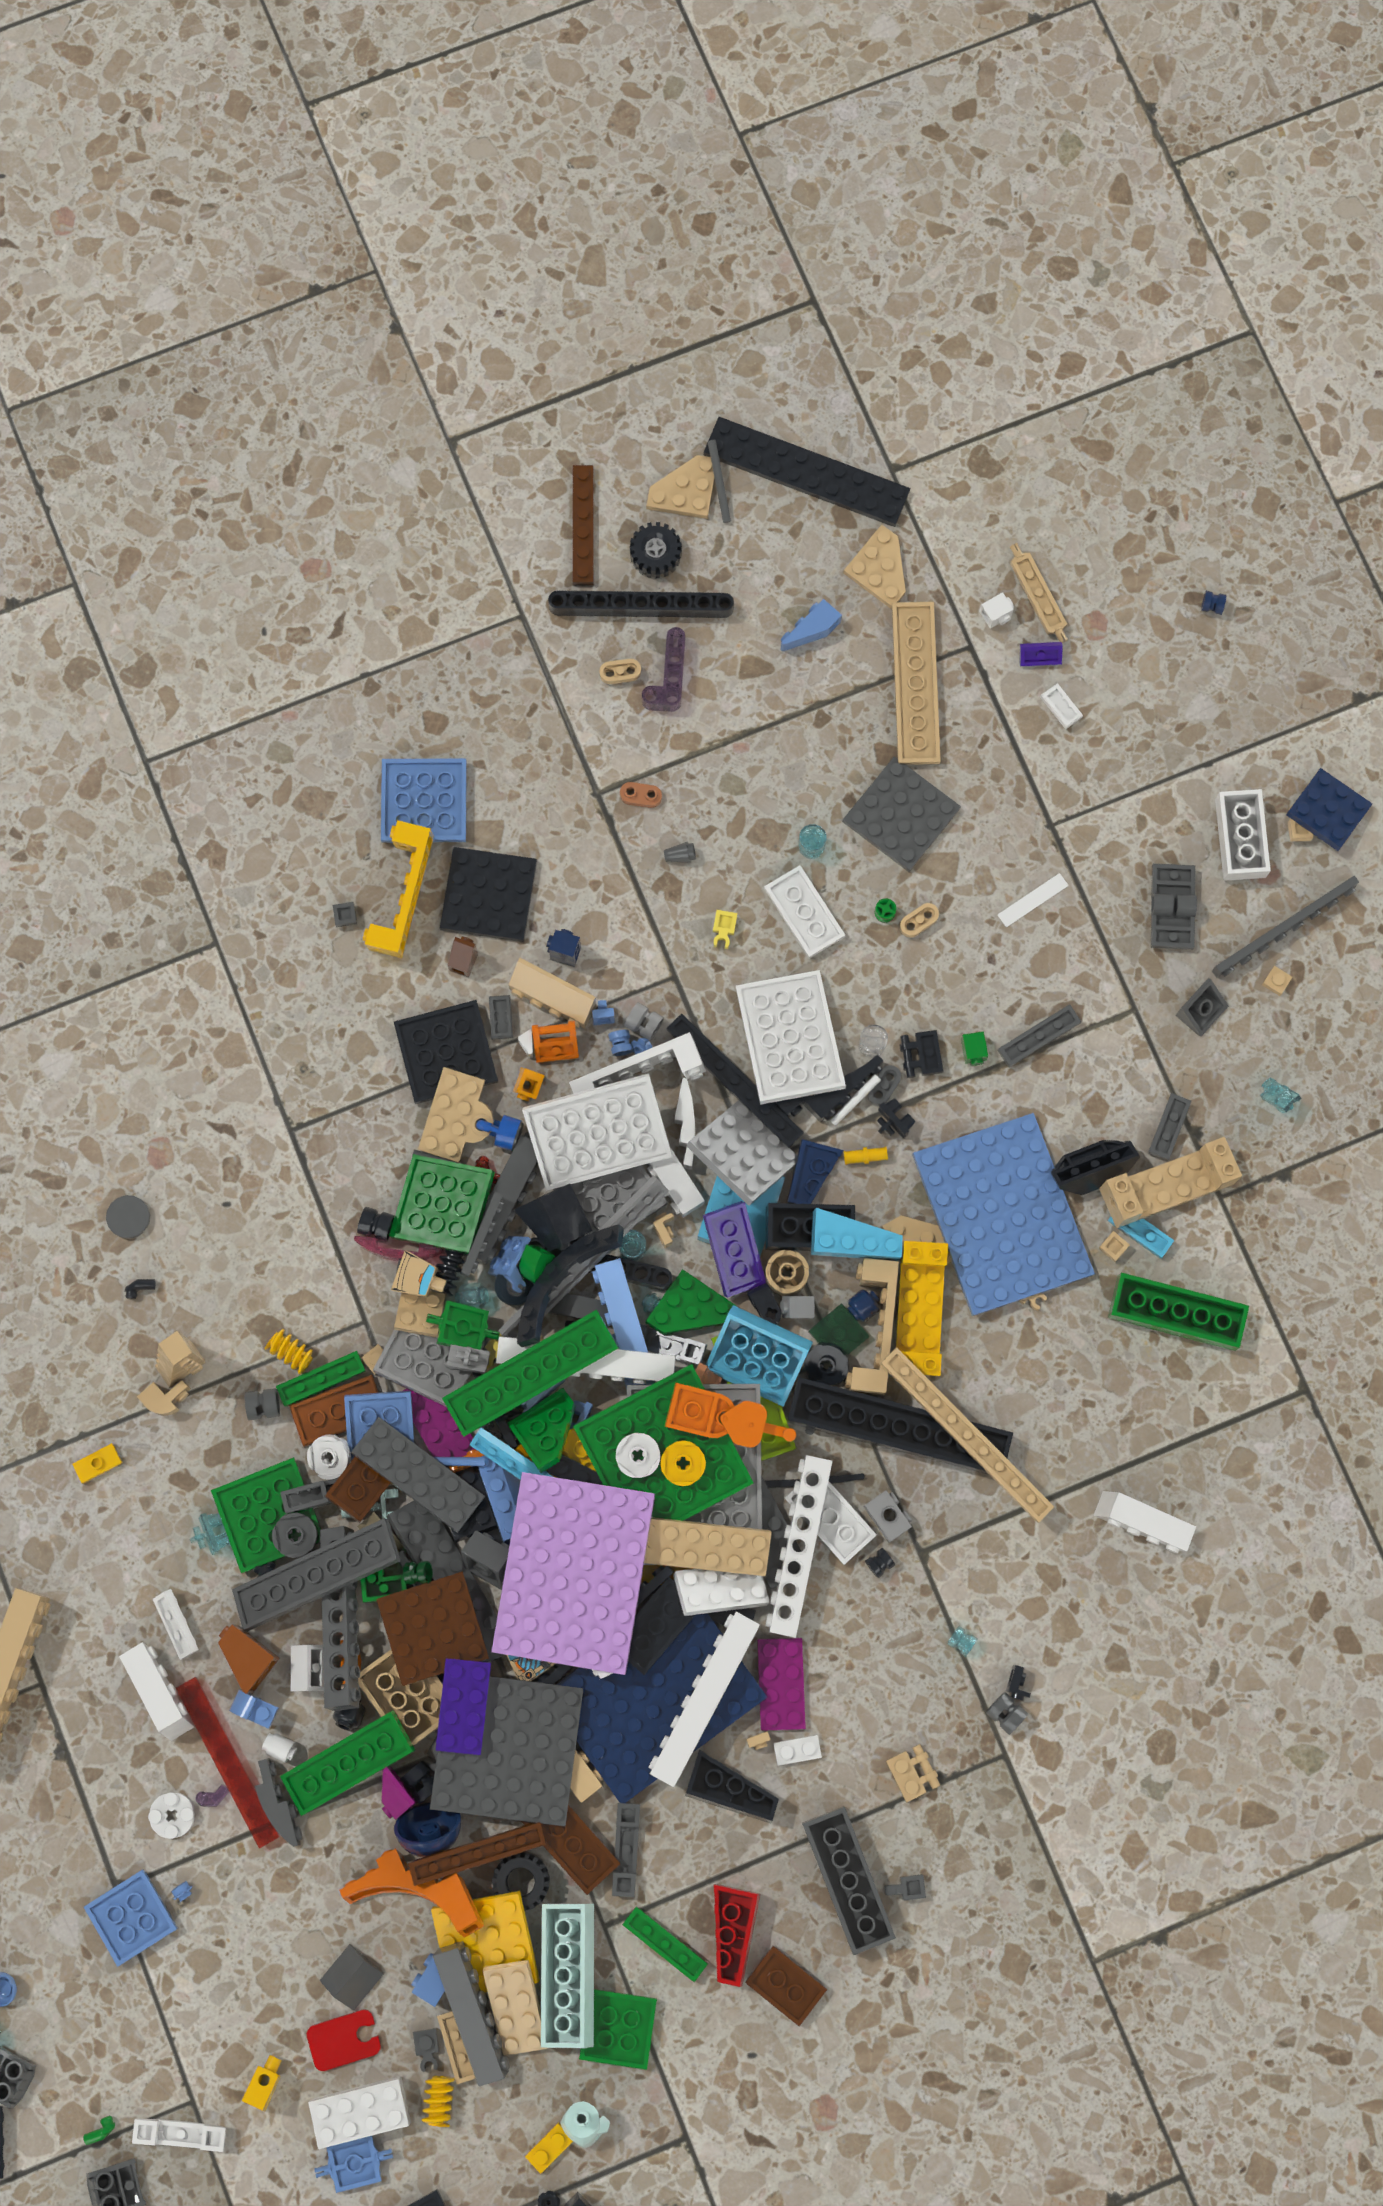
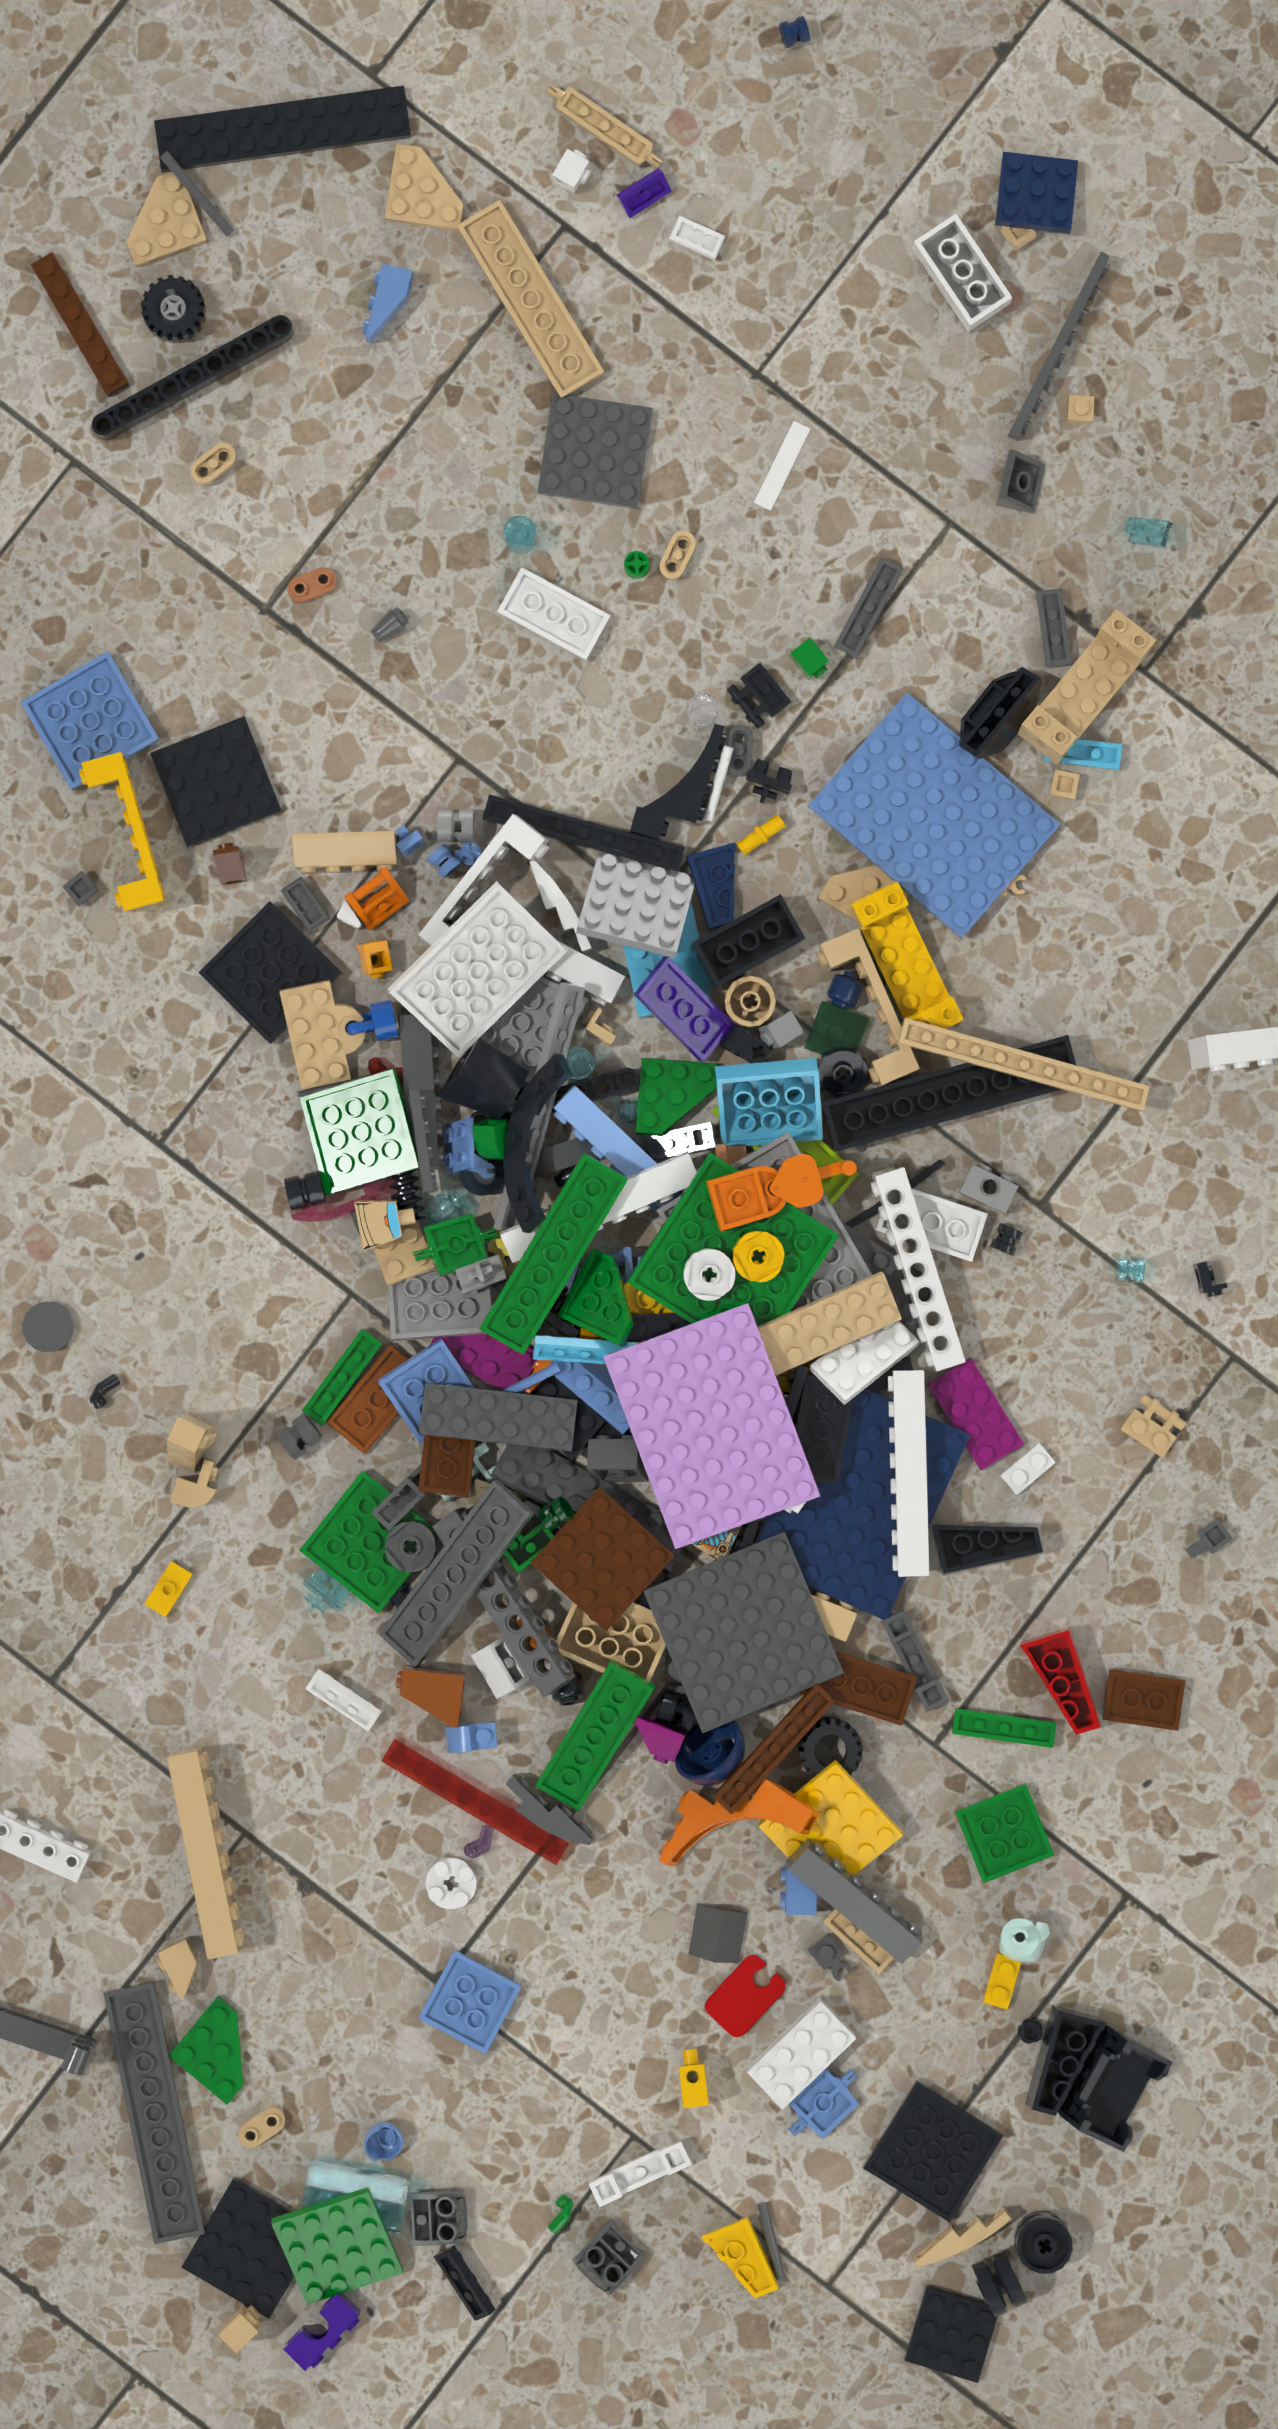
camera: 30 degrees left, 10 degrees up
white wedge [119,1642,194,1741] -> none
medium blue plate [171,1881,192,1902] -> none
white brick [262,1733,297,1763] -> none
yellow piece [265,1329,313,1375] -> none
white plate [307,1434,351,1480] -> none
tan plate [361,1344,383,1375] -> none
yellow piece [421,2075,455,2127] -> none
dark purple plate [435,1658,491,1755] -> none
tan plate [483,1960,548,2055] -> none
light aqua brick [541,1904,594,2048] -> none
dark blue brick [546,929,581,967] -> none
clear purple beam [642,627,685,712] -> none
light yellow plate [713,910,738,949] -> none
white plate [736,970,846,1105] -> none
tan plate [746,1731,771,1750] -> none
dark grey brick [802,1806,896,1955] -> none
medium azure wedge [811,1208,903,1261] -> none
dark grey wheel [986,1692,1028,1735] -> none
green brick [1108,1272,1249,1351] -> none
dark grey plate [1151,863,1197,950] -> none

